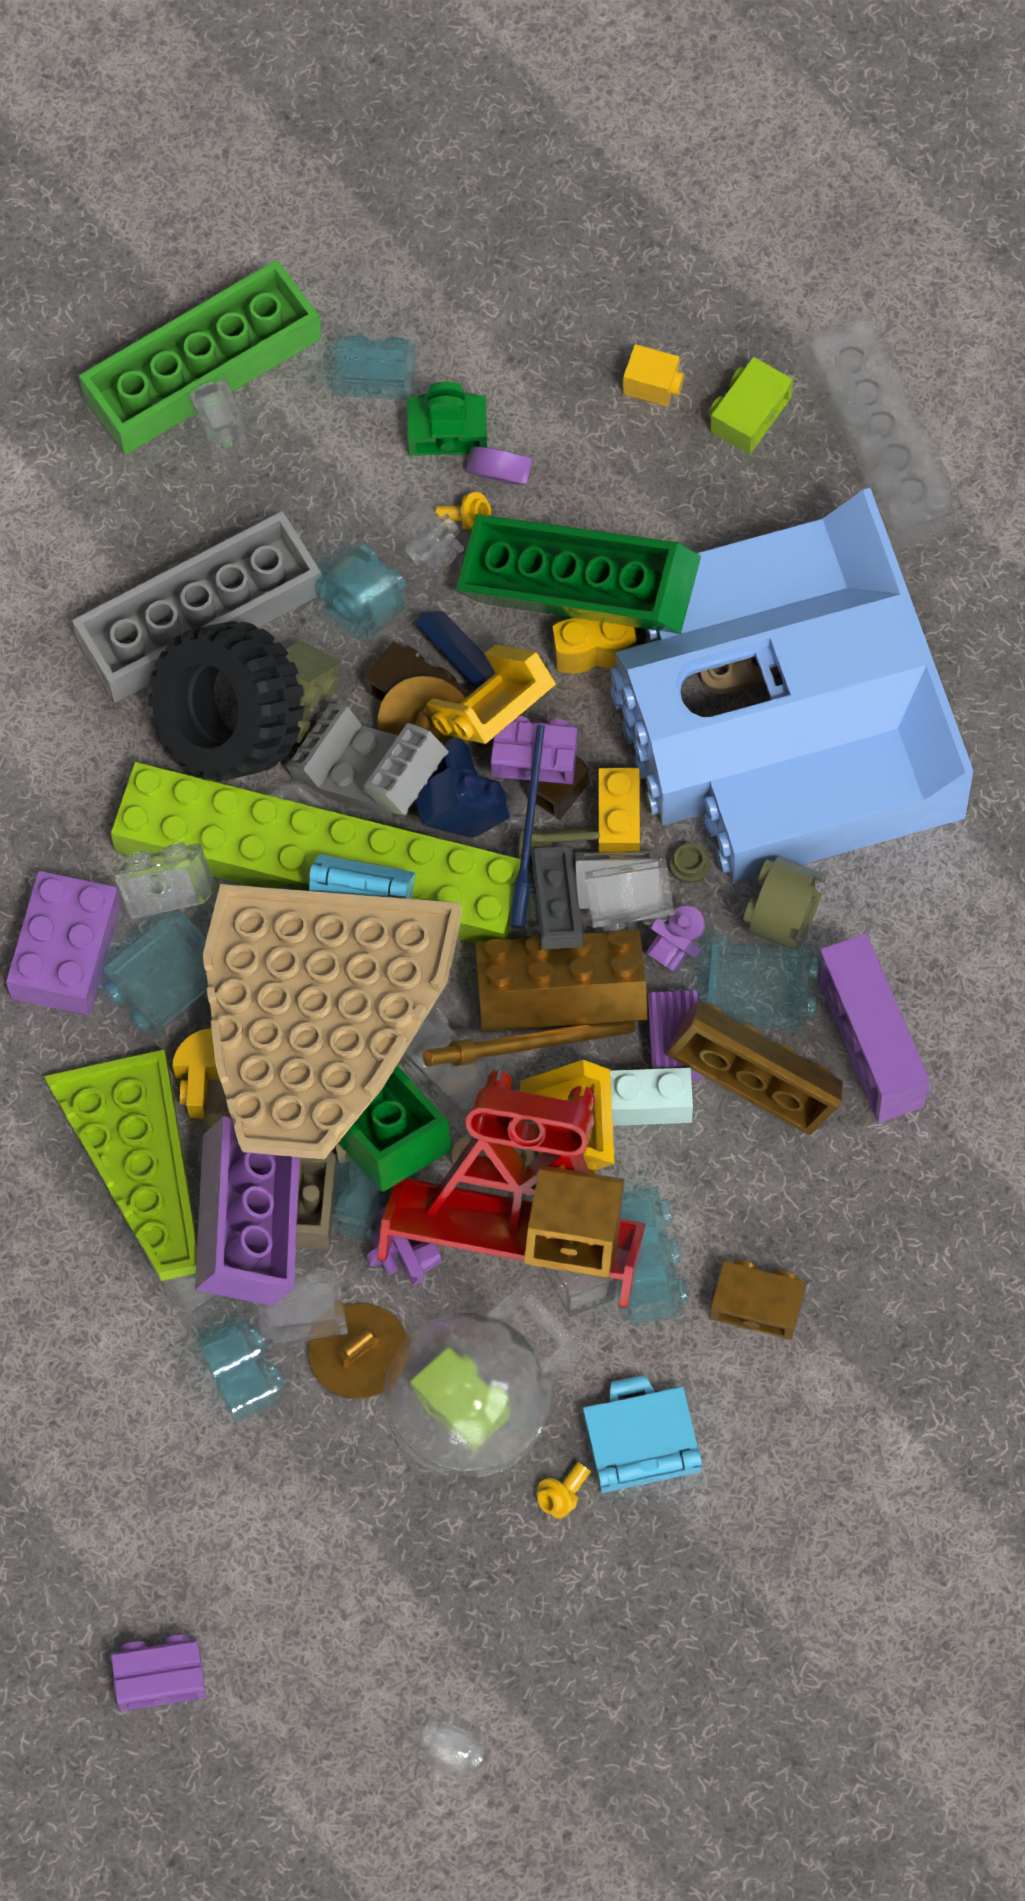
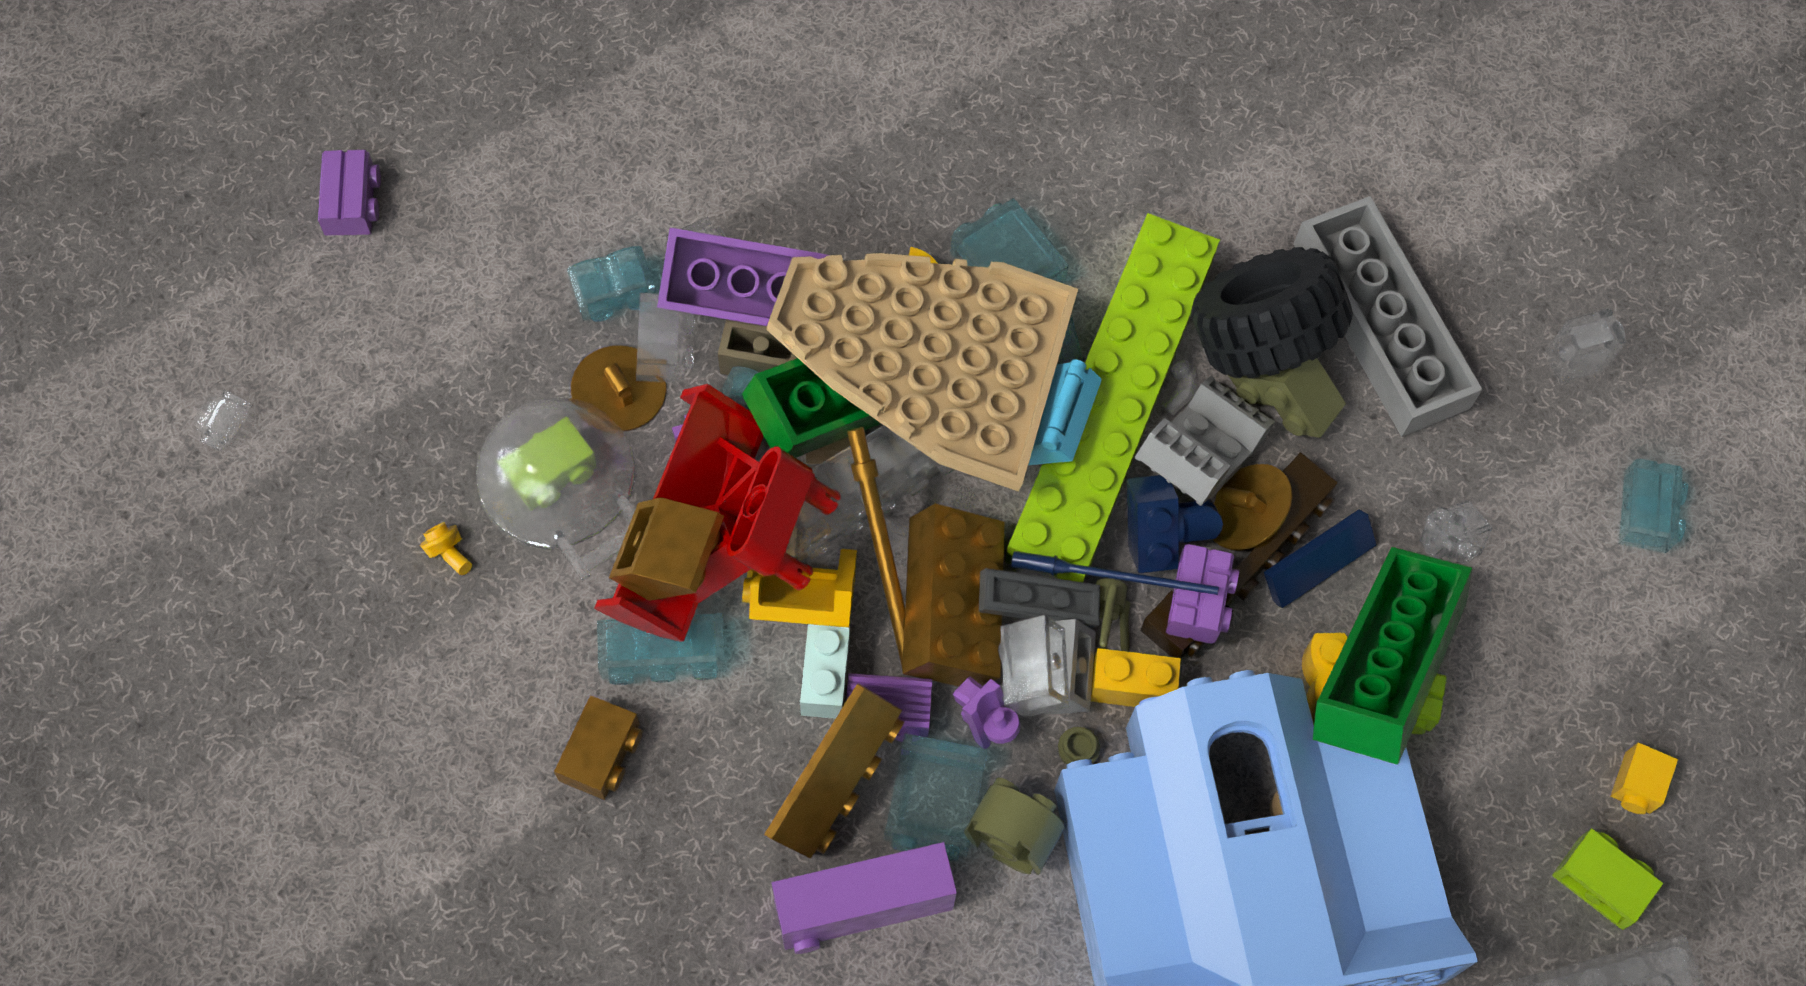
camera: 90 degrees right, 0 degrees up
medium lavender brick [6,871,122,1015] -> none
lime wing [44,1049,198,1281] -> none
bright green brick [79,260,322,455] -> none
clear brick [114,842,216,919] -> none
clear light blue brick [315,544,406,641] -> none
green brick [407,381,487,456] -> none
yellow panel [427,644,556,744] -> none
yellow plate [436,492,492,530] -> none
medium lavender hat [466,447,532,485] -> none
medium azure piece [583,1374,702,1493] -> none

